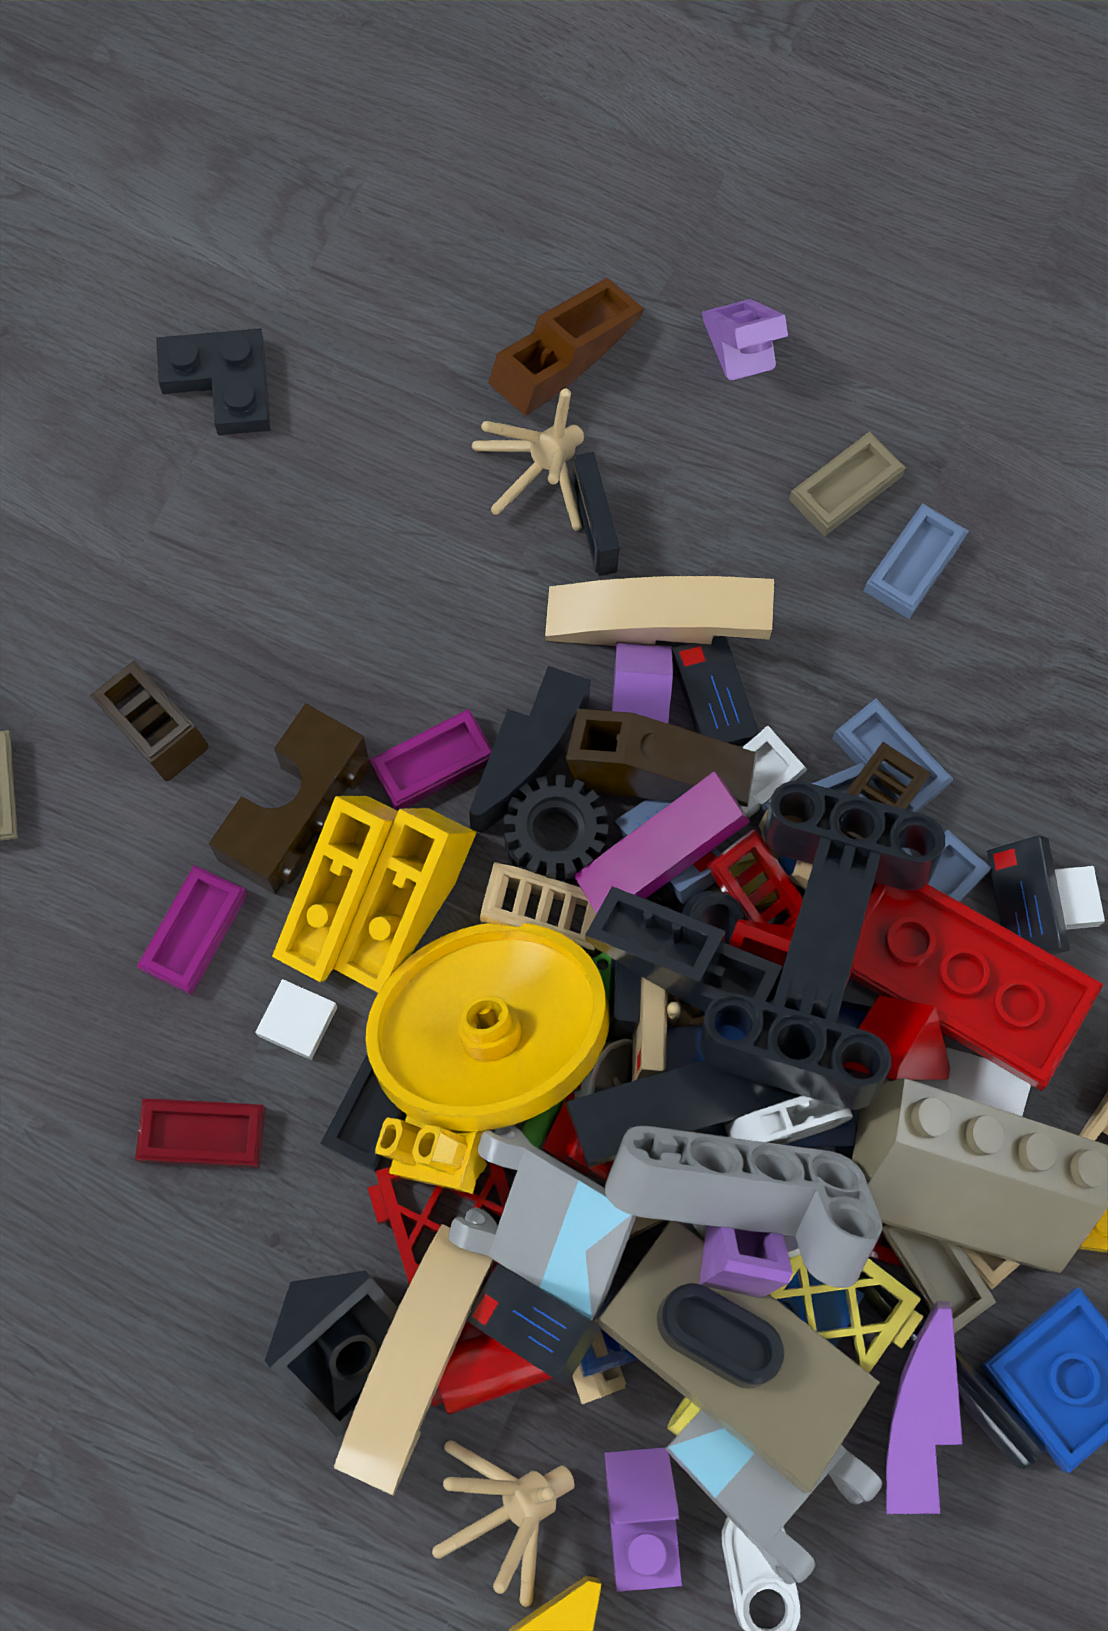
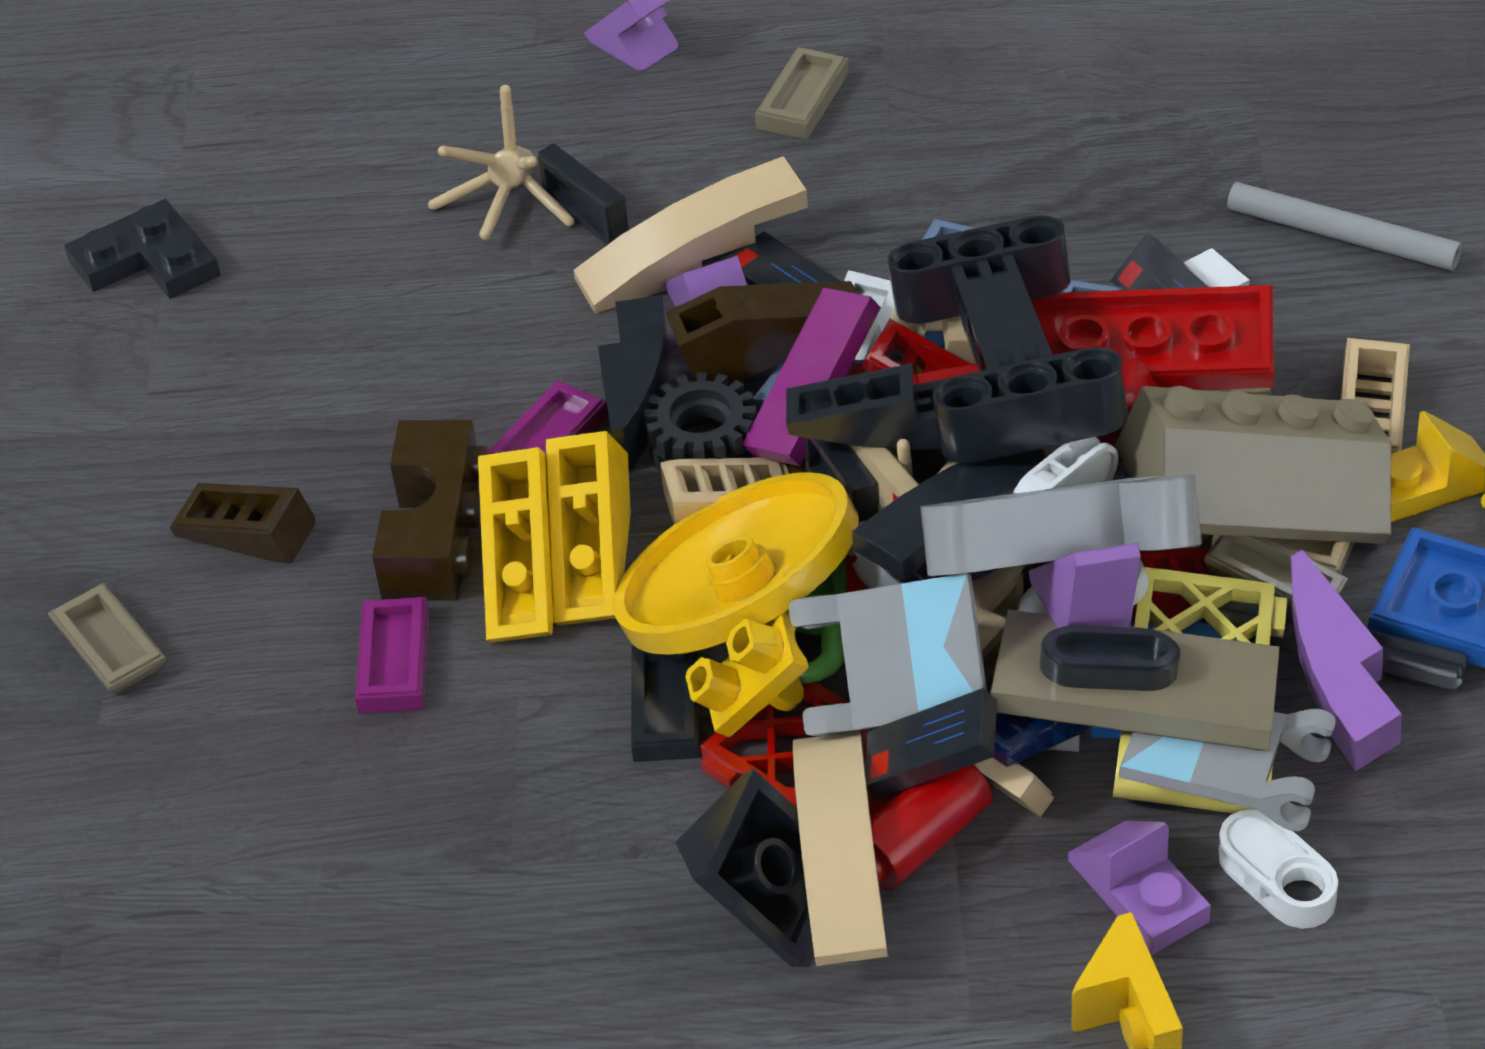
camera: 20 degrees left, 25 degrees down
dark red tile [135,1098,266,1168] -> none
white tile [255,979,337,1060] -> none
tan plant [432,1440,574,1607] -> none
reddish brown slope [488,277,644,416] -> none
sand blue tile [863,503,969,619] -> none

